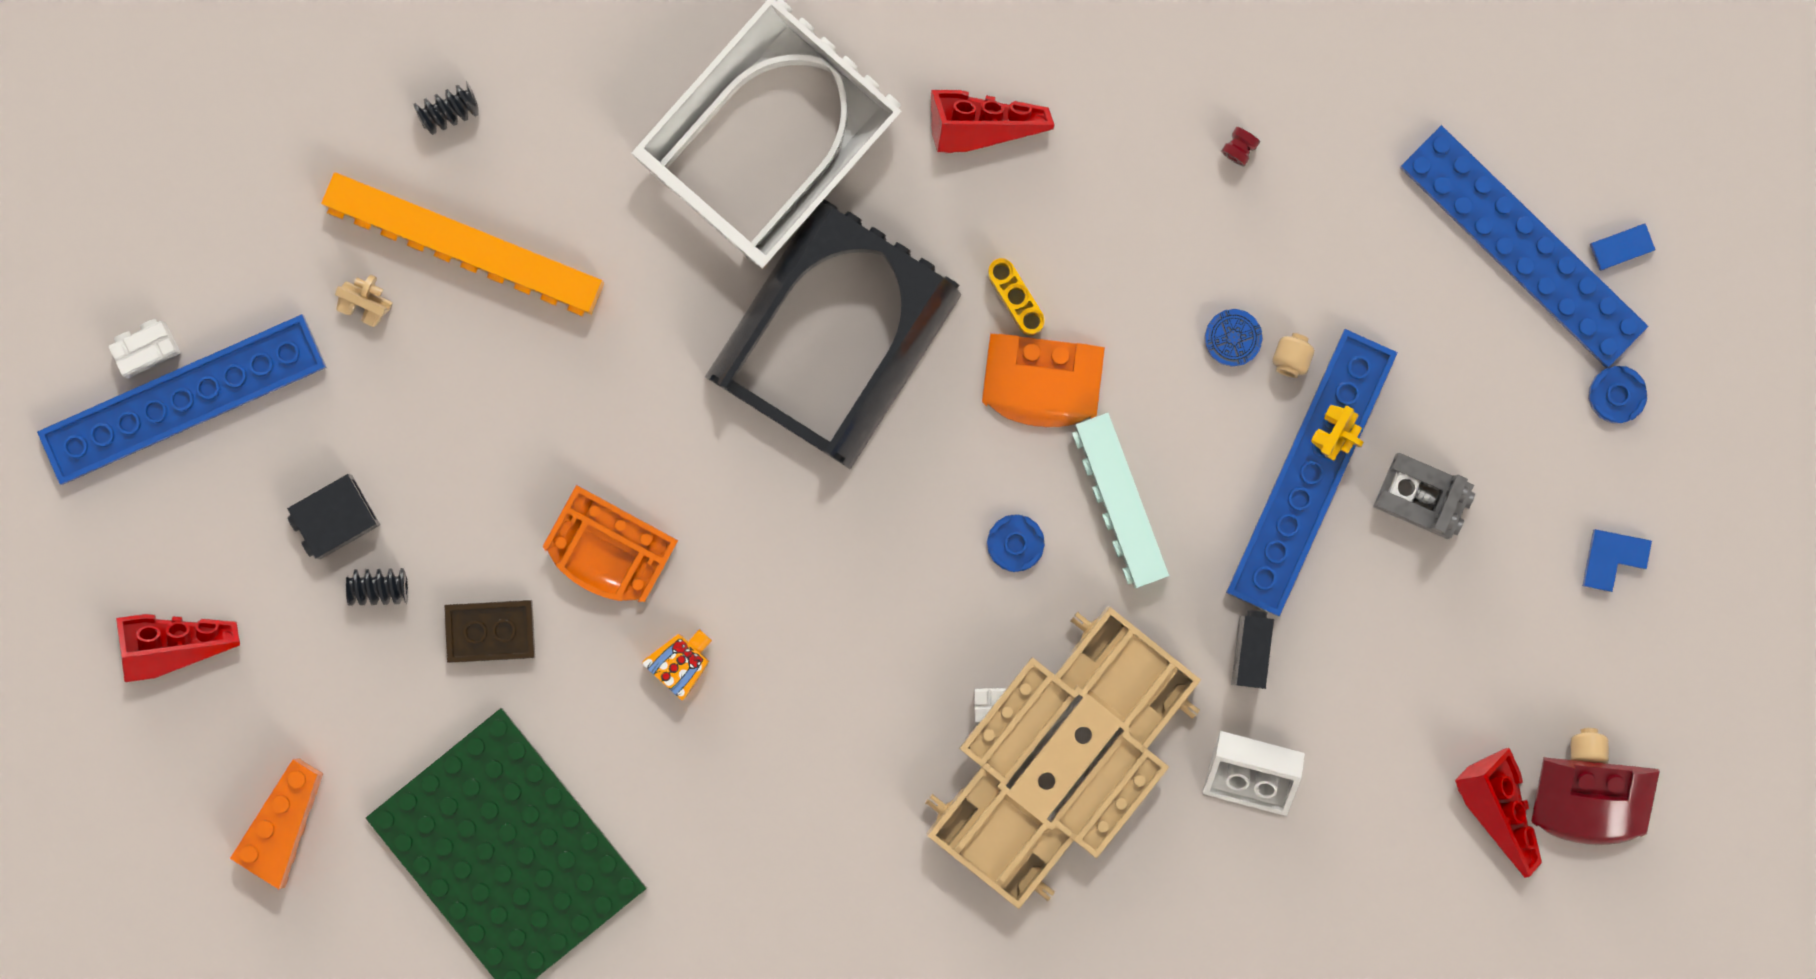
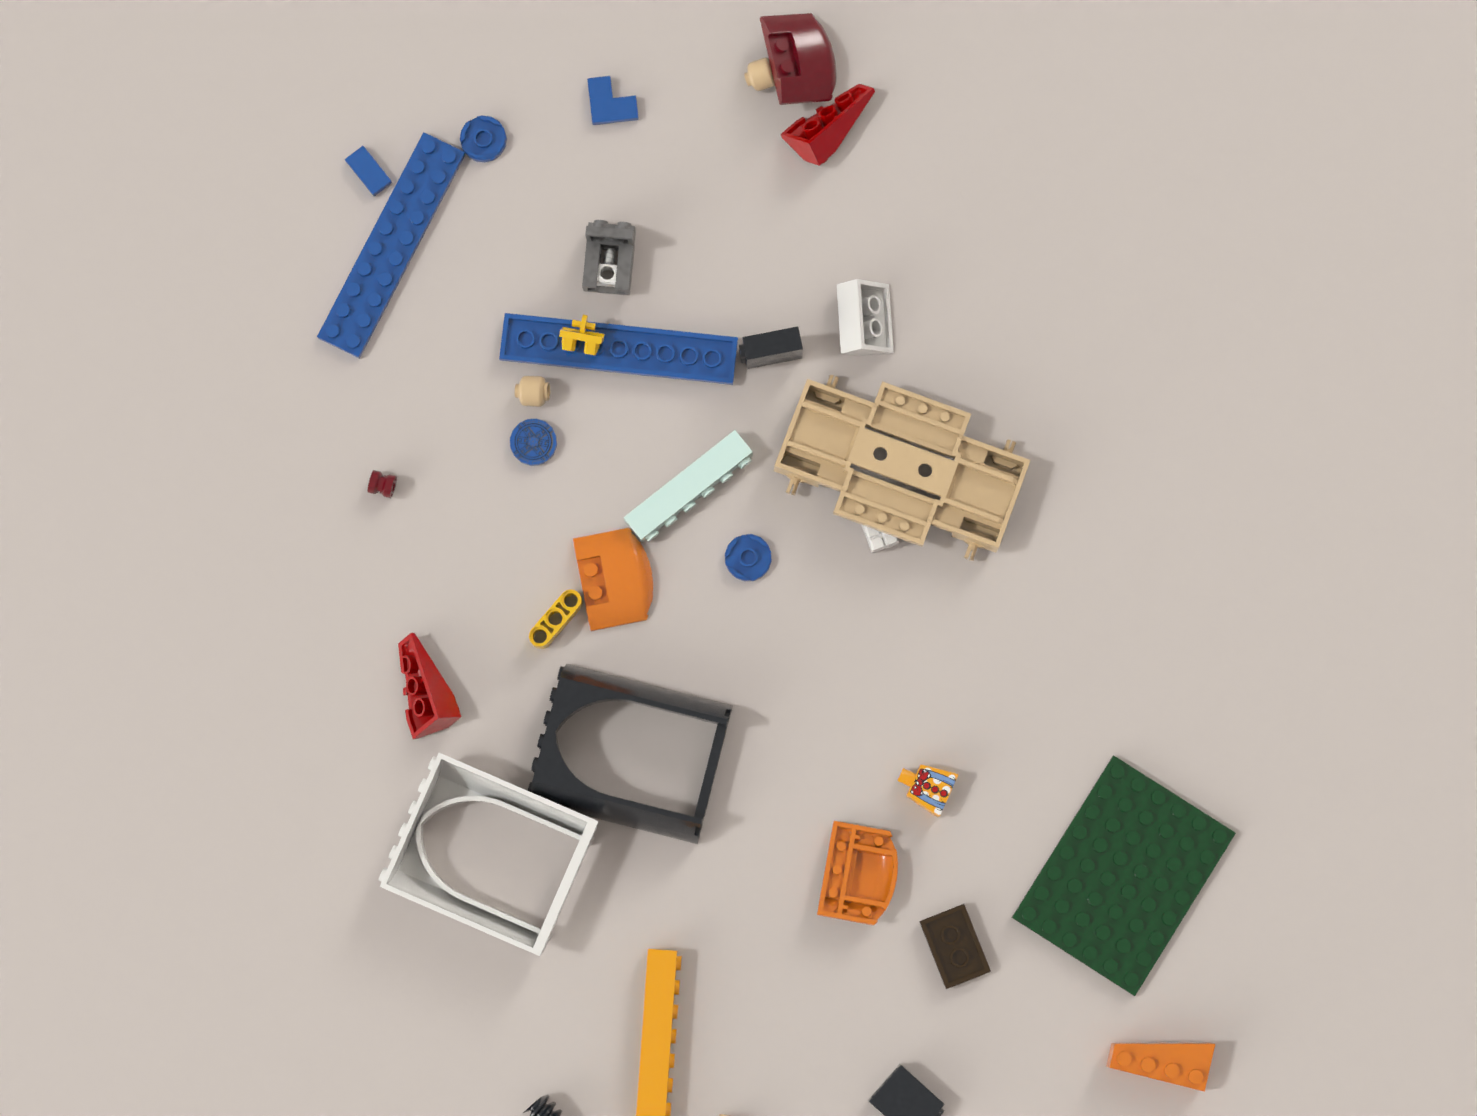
camera: 110 degrees left, 5 degrees down
black piece [346,568,408,606] -> none

